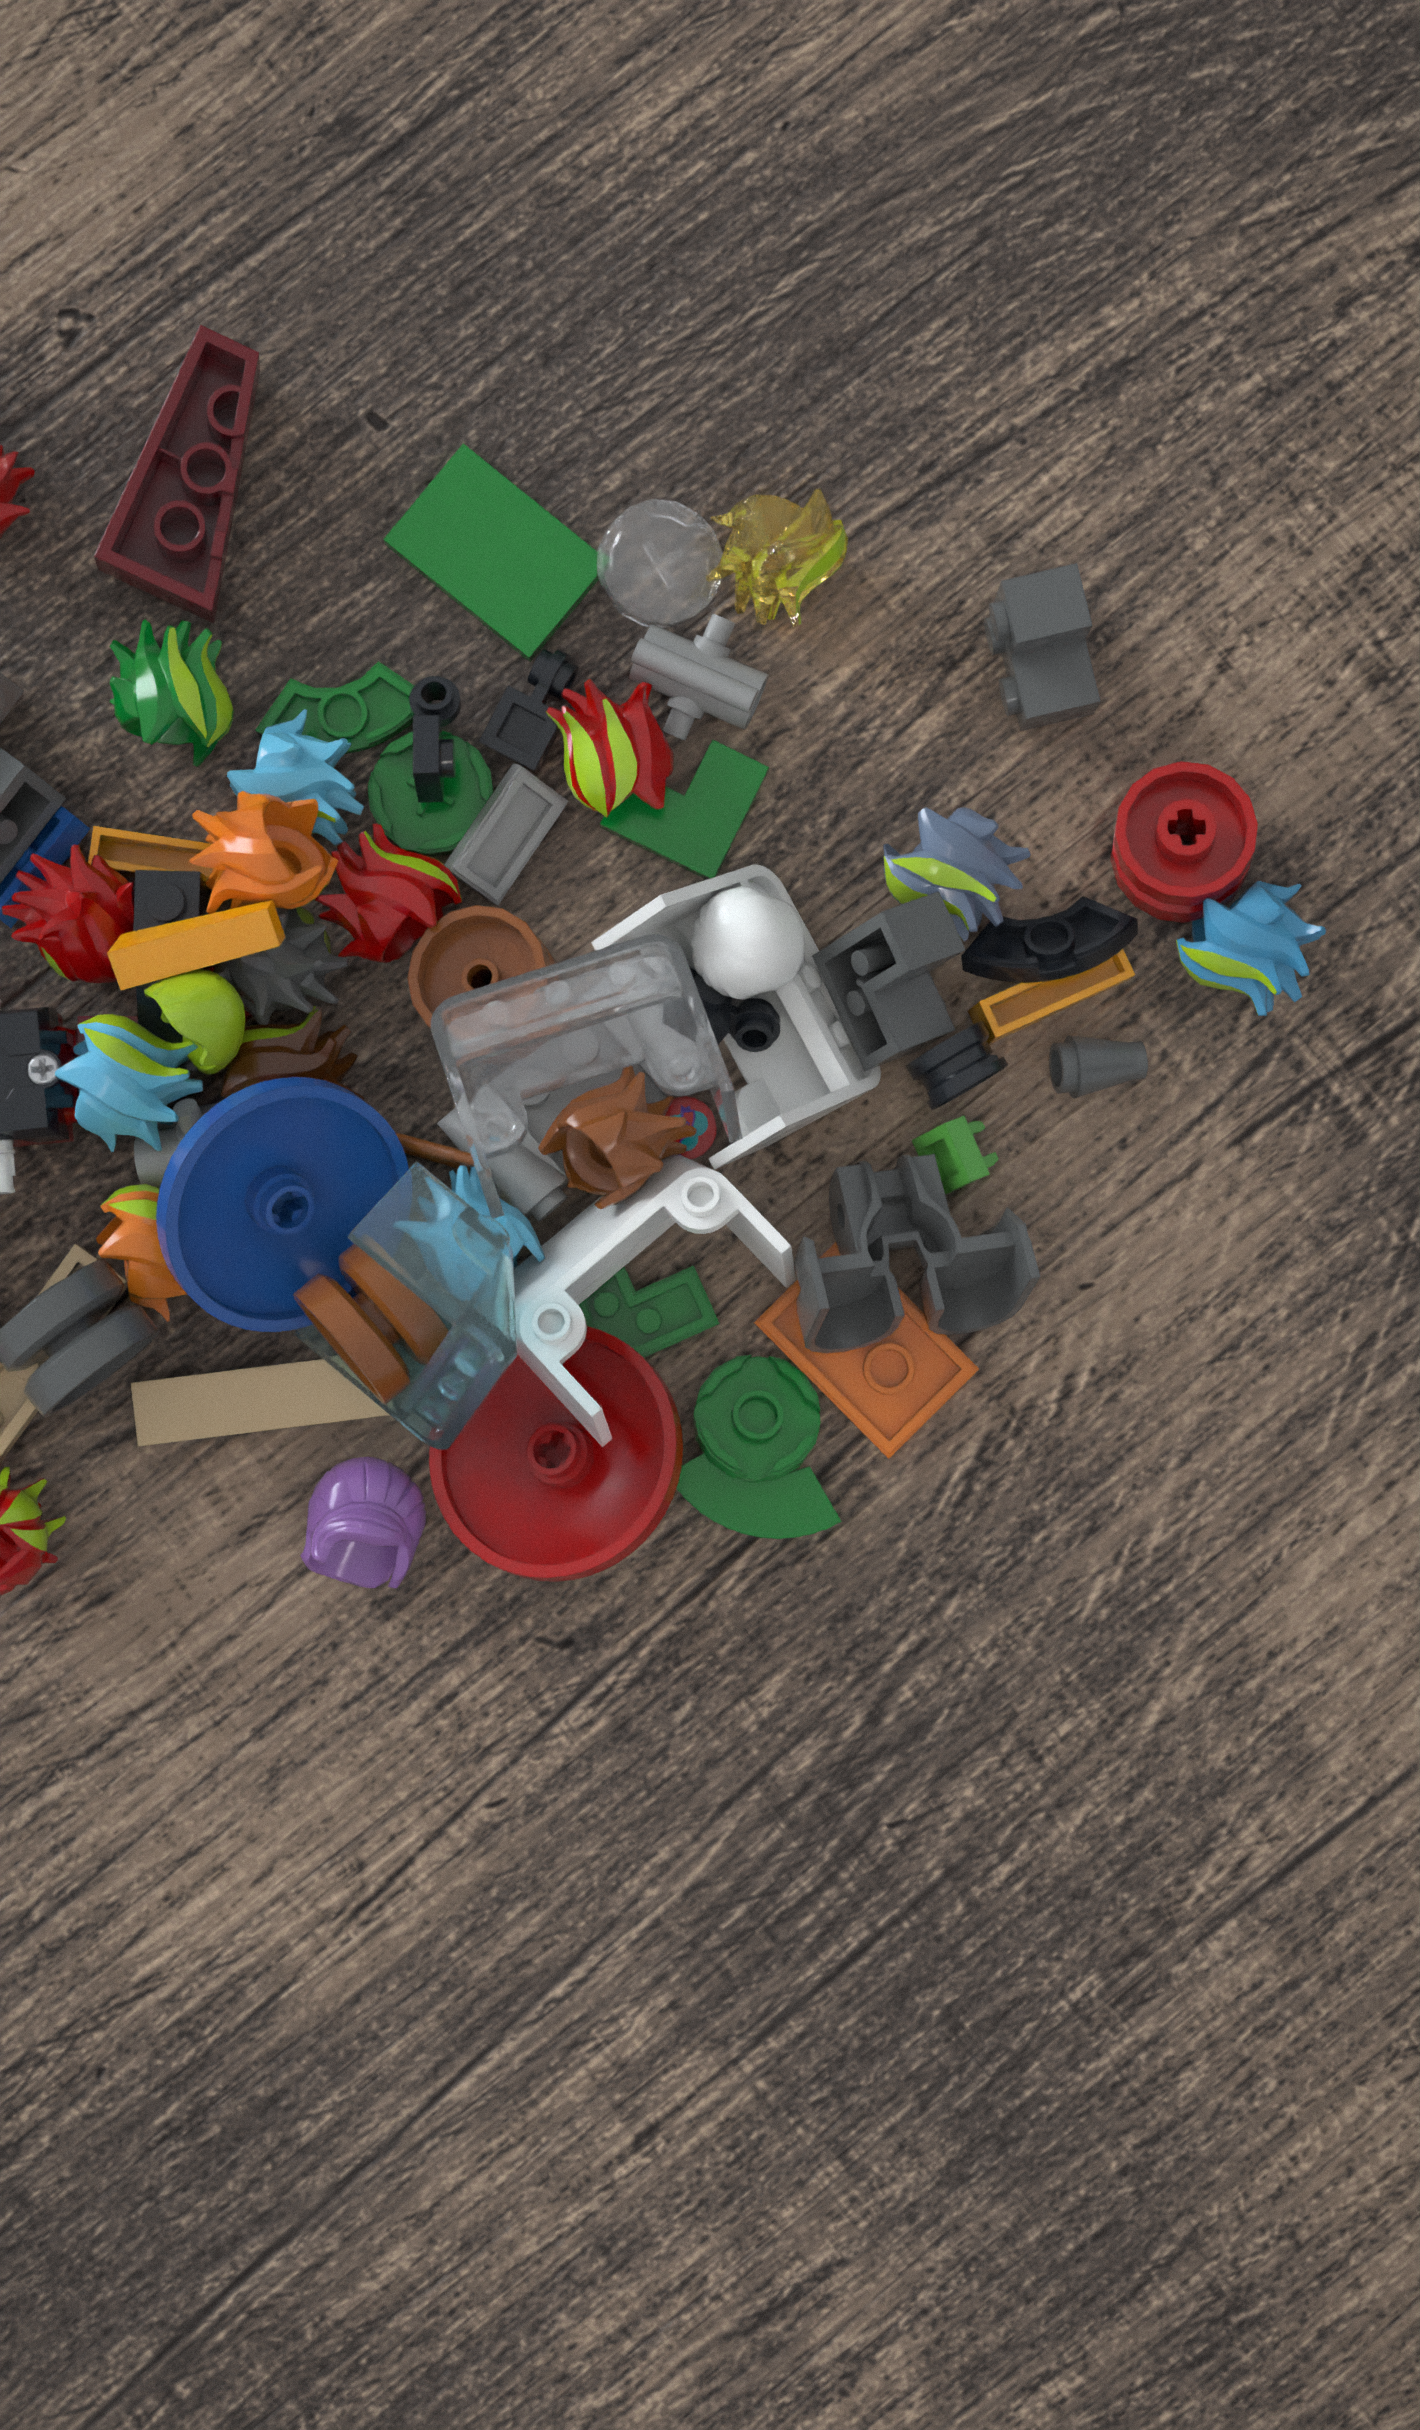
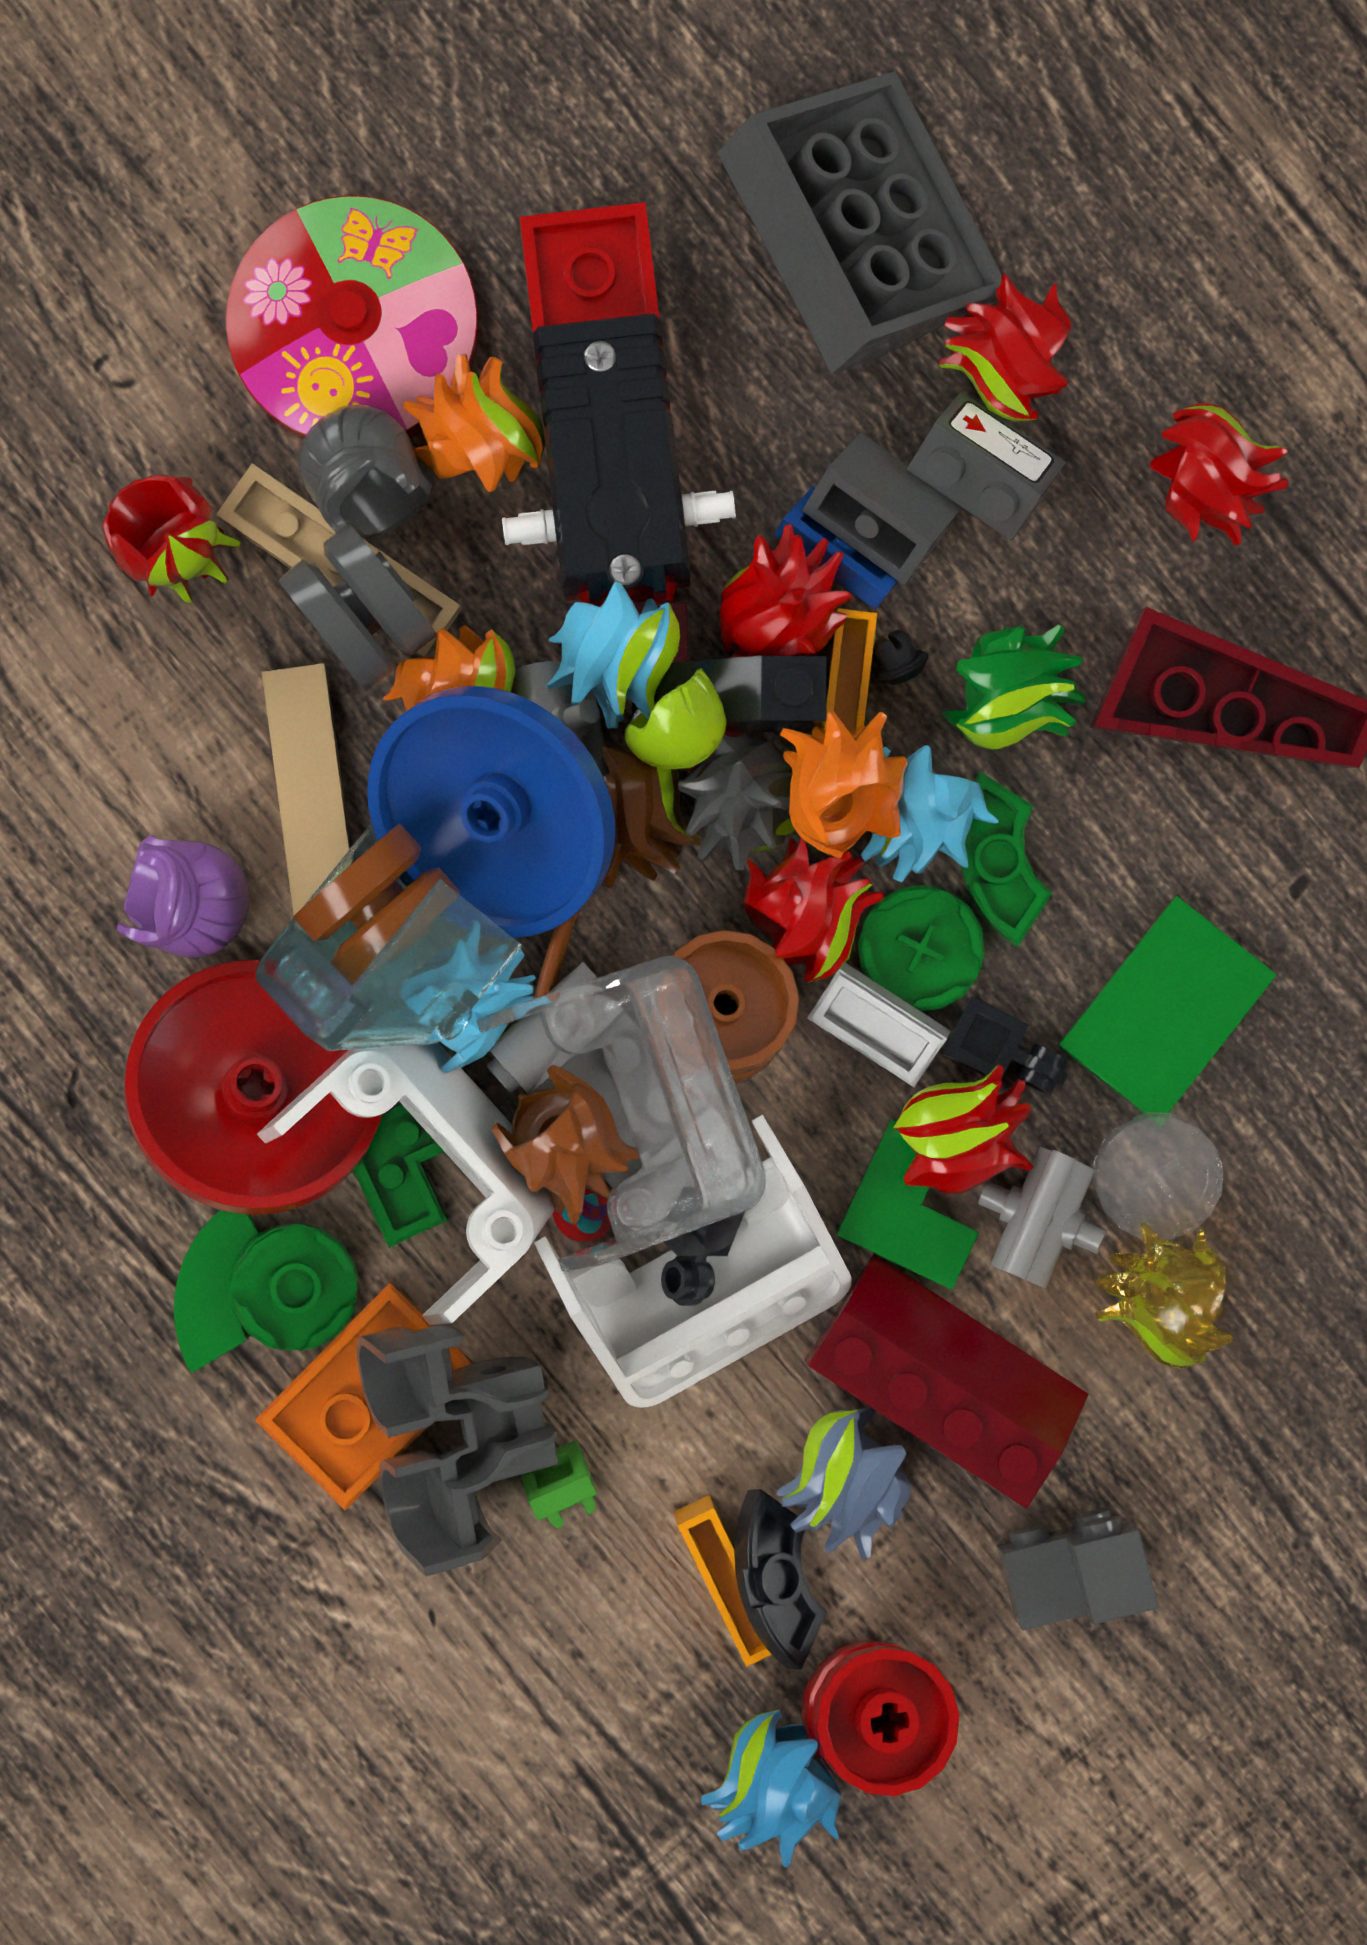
camera: 90 degrees right, 0 degrees up
light orange piece [107,900,285,990] -> none
black plate [409,676,461,803] -> none
white hair [690,886,805,1000] -> none
dark grey brick [812,891,965,1072] -> none
black wheel [906,1021,1009,1111] -> none
dark grey cone [1049,1035,1148,1099] -> none
none -> dark red slope [804,1253,1089,1509]
none -> black piece [873,630,929,685]

